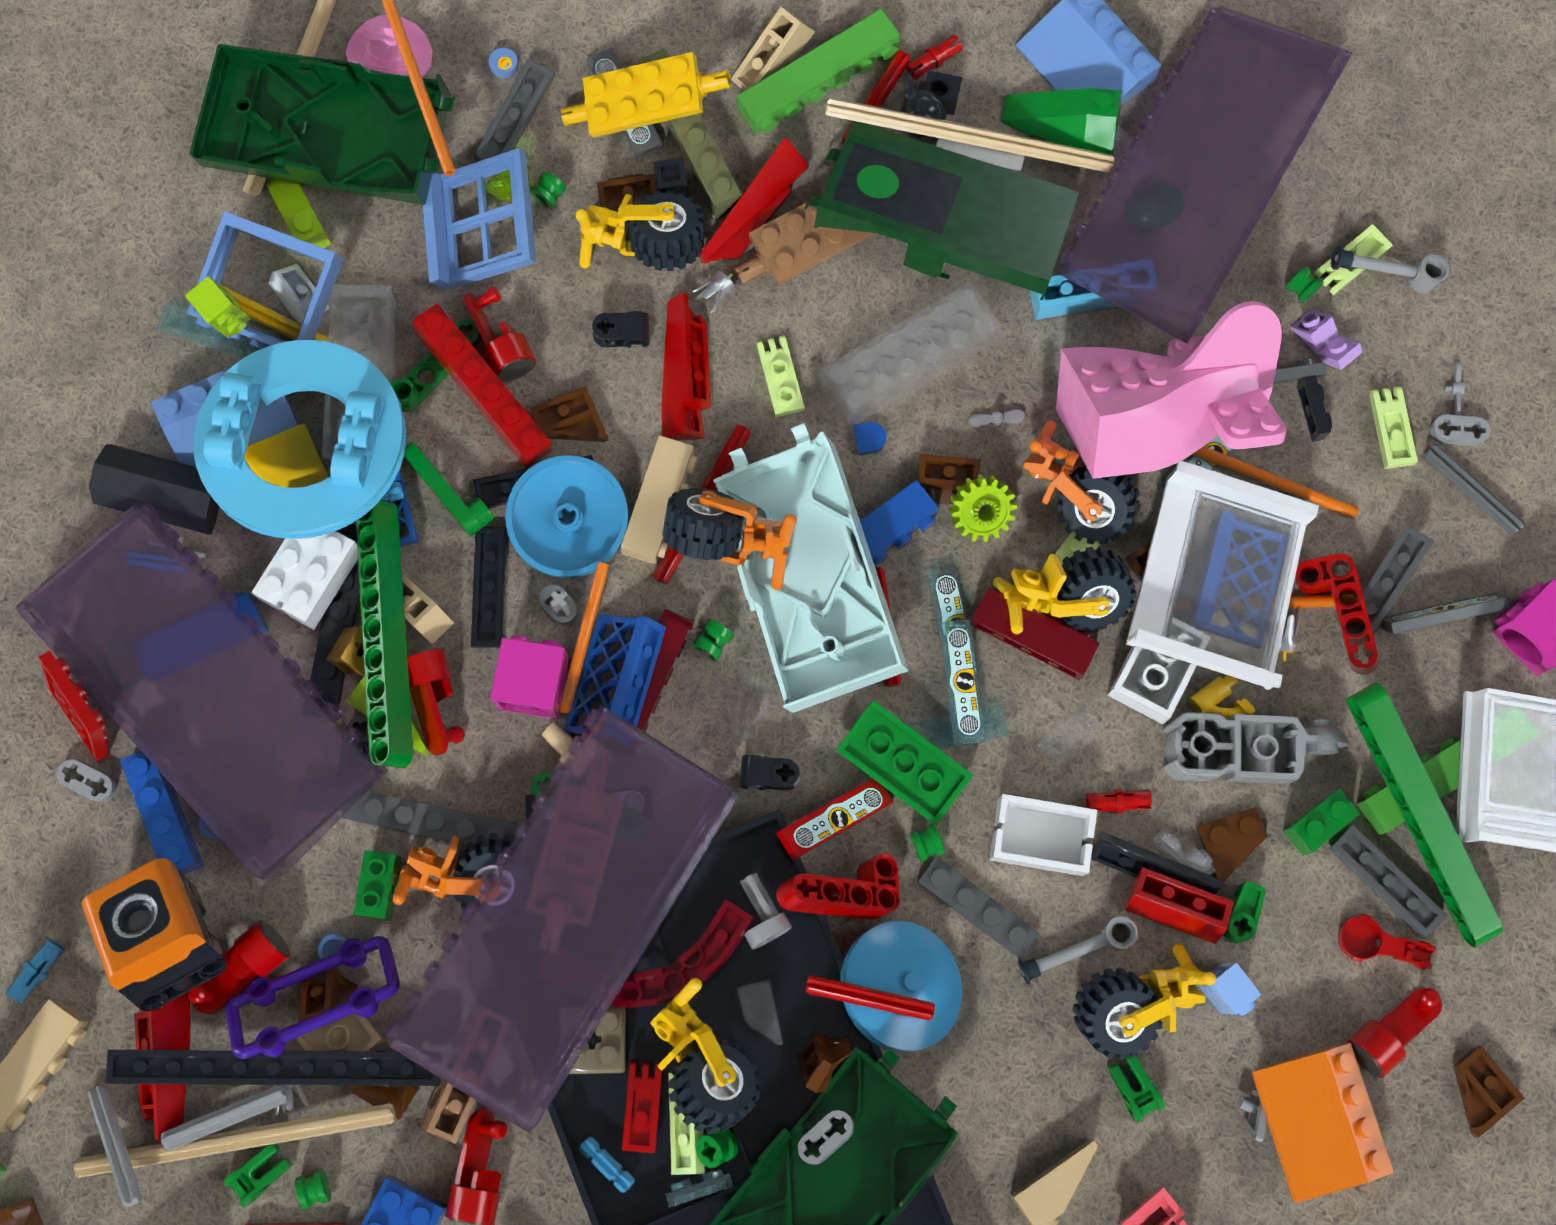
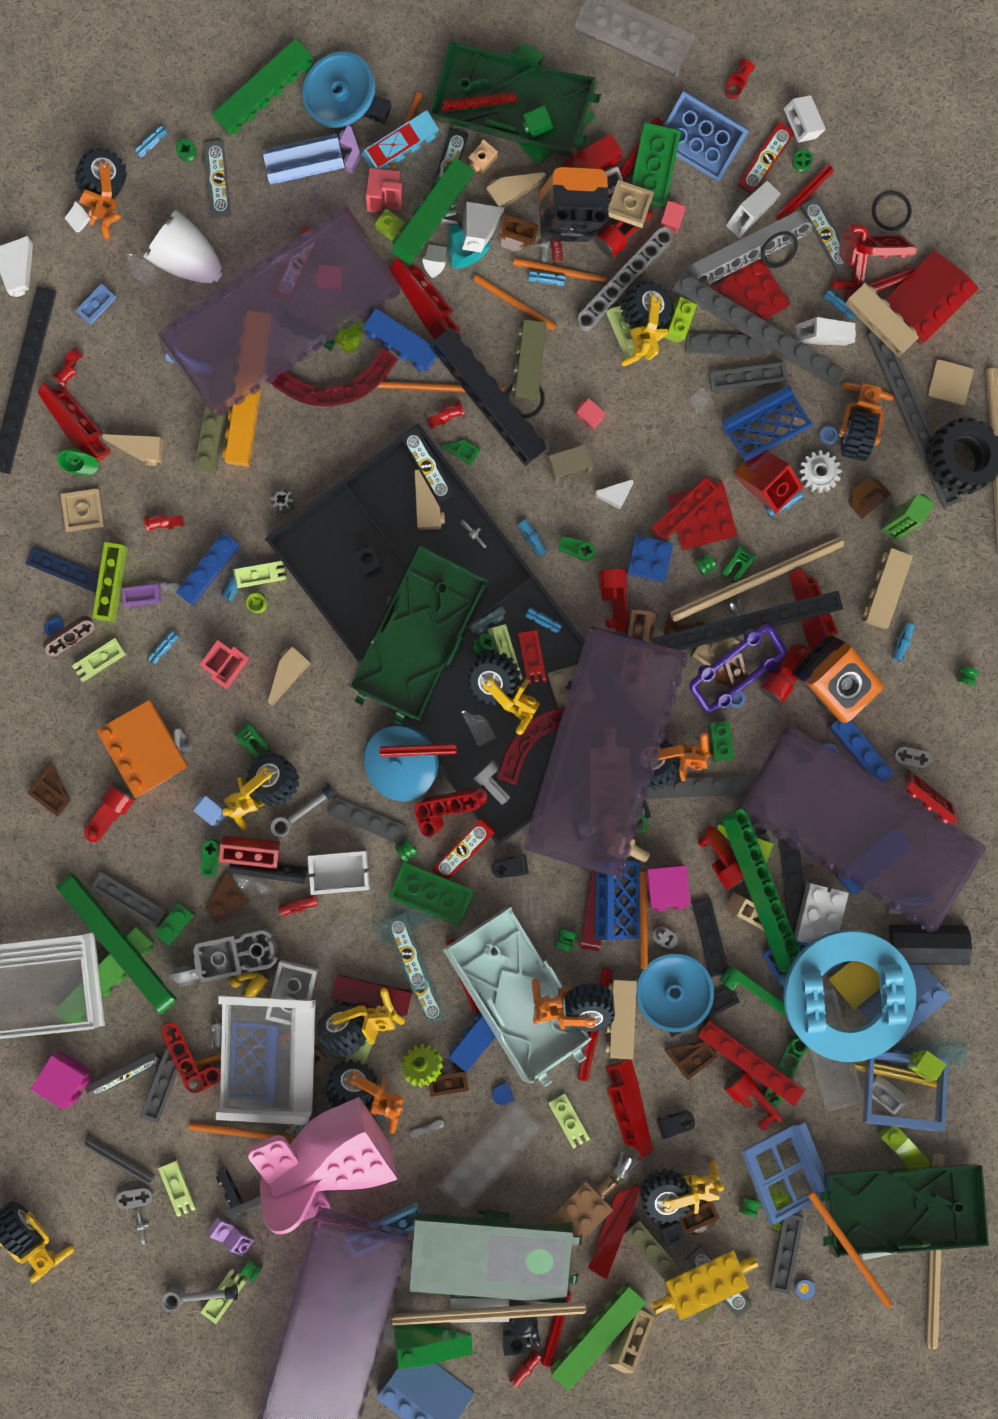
camera: 165 degrees right, 10 degrees up
light grey axle [87,1085,142,1207] -> none
light grey axle [161,1085,288,1151] -> none
pearl gold brick [326,626,365,676] -> none
bright pink hat [346,15,433,77] -> none
reddish brown slope [798,1031,853,1093] -> none
light grey beam [798,1110,855,1165] -> none
red piece [1337,913,1436,970] -> none

